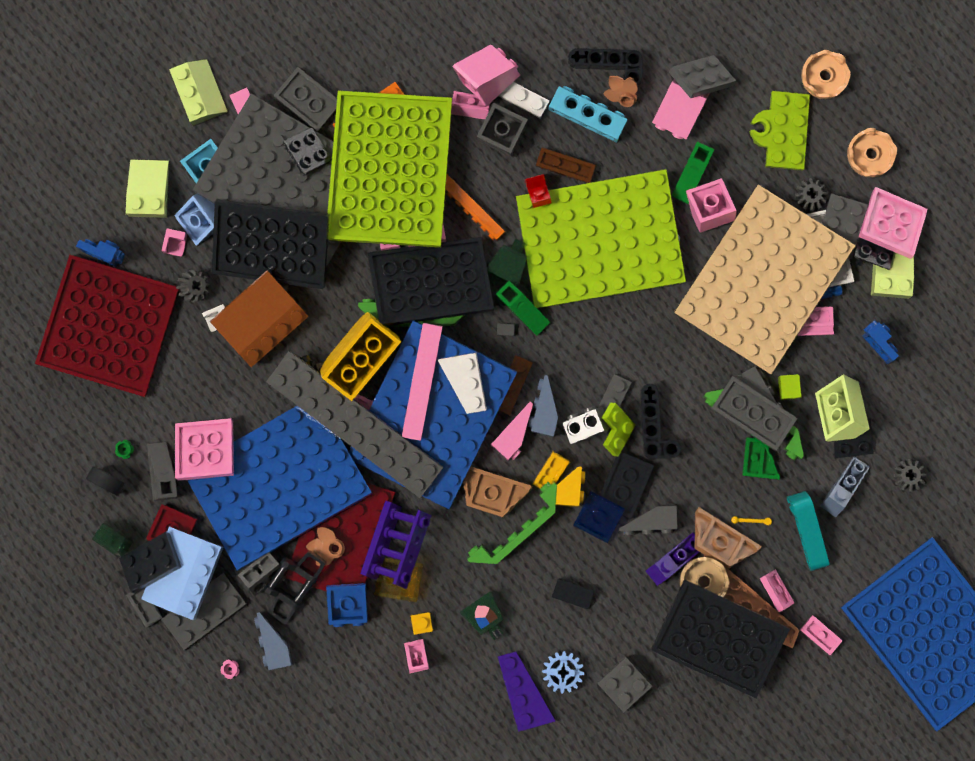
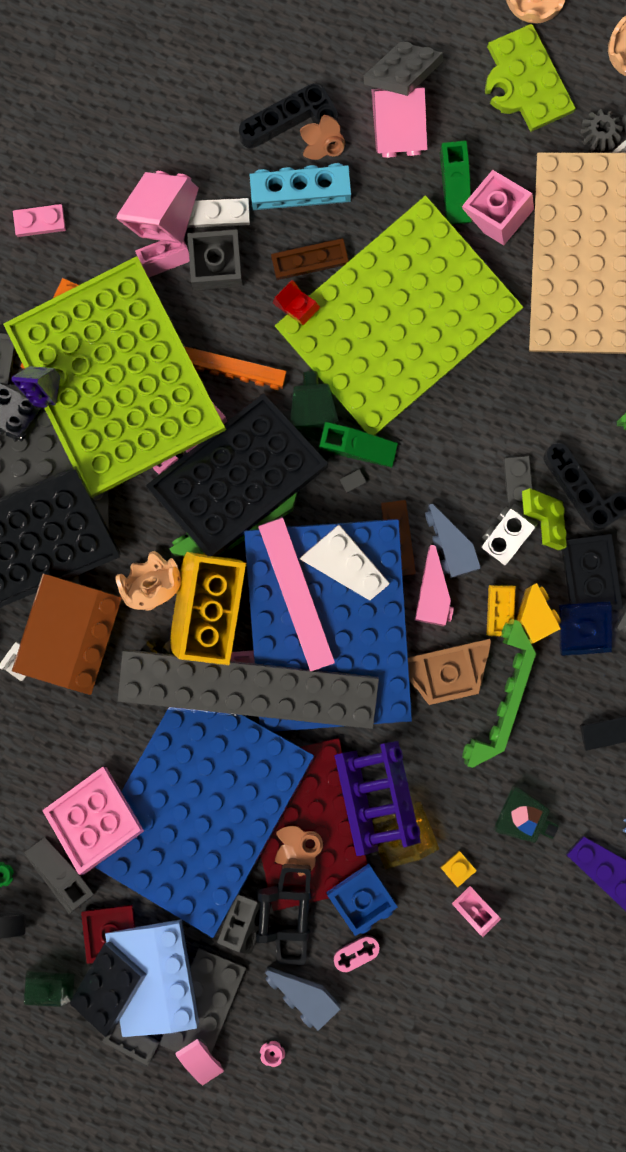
camera: 30 degrees left, 0 degrees up
none -> dark purple slope [12,366,60,408]
none -> bright pink plate [13,204,66,237]
none -> light nougat plate [116,551,181,611]
none -> bright pink slope [175,1039,224,1086]
none -> bright pink beam [334,935,380,972]

